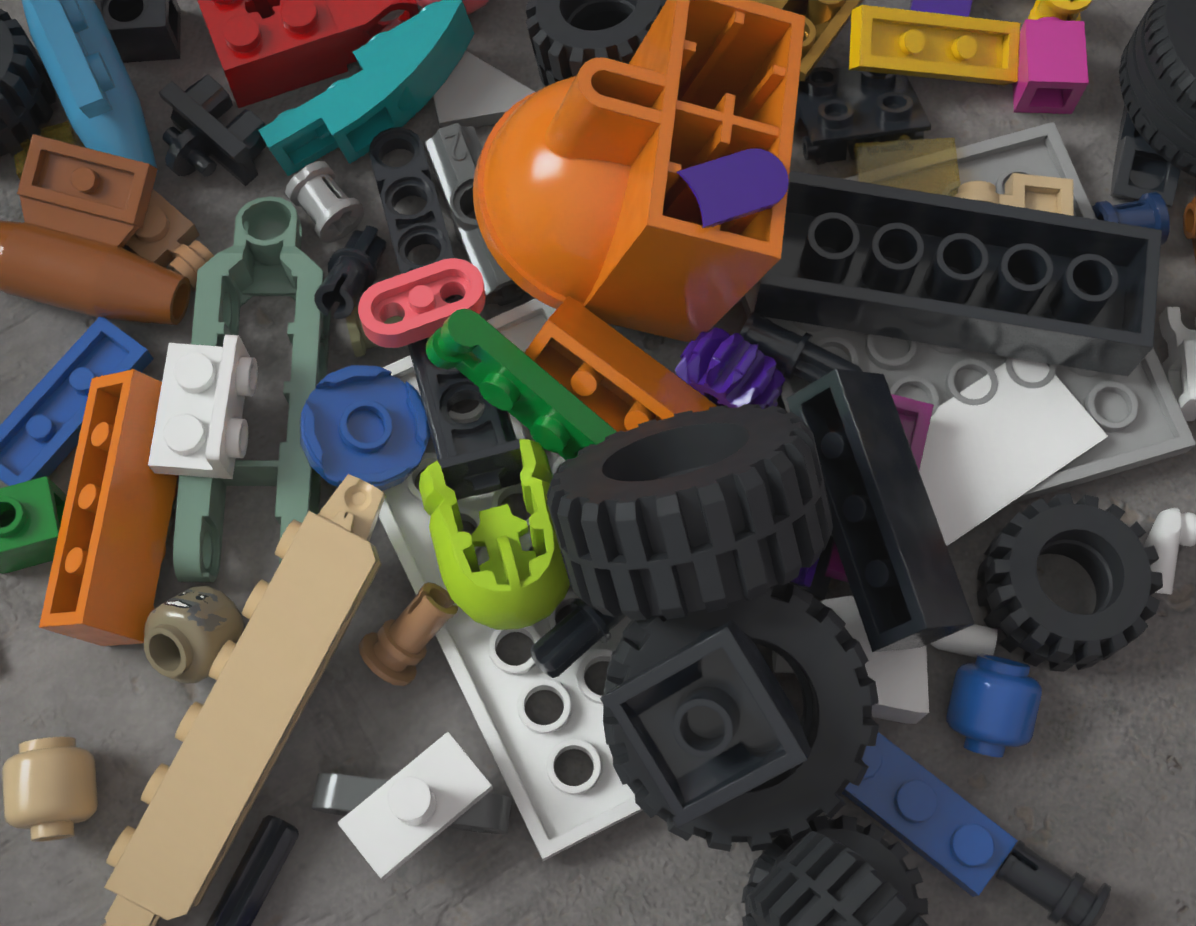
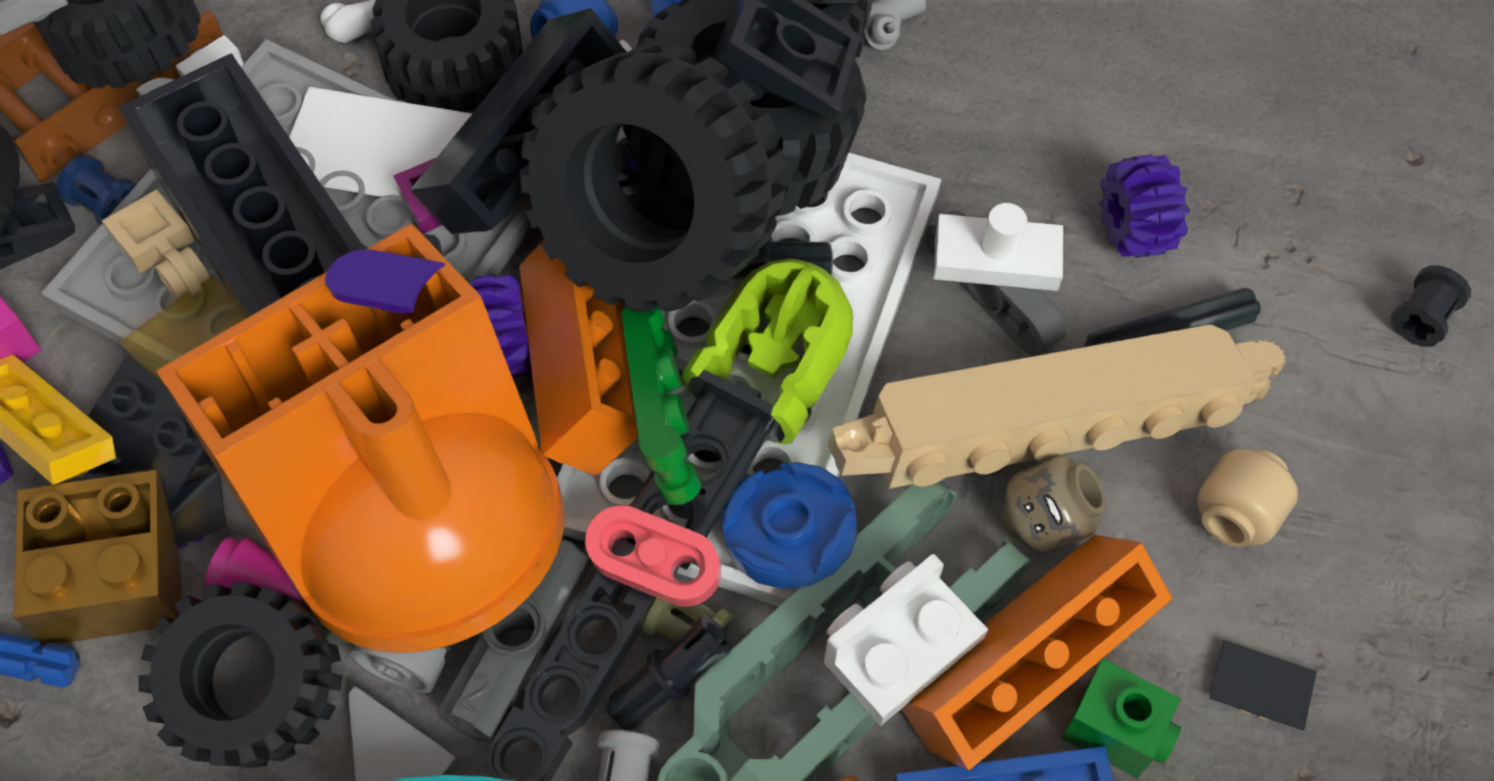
camera: 135 degrees left, 10 degrees down
medium nougat pin [359,582,458,686] -> none

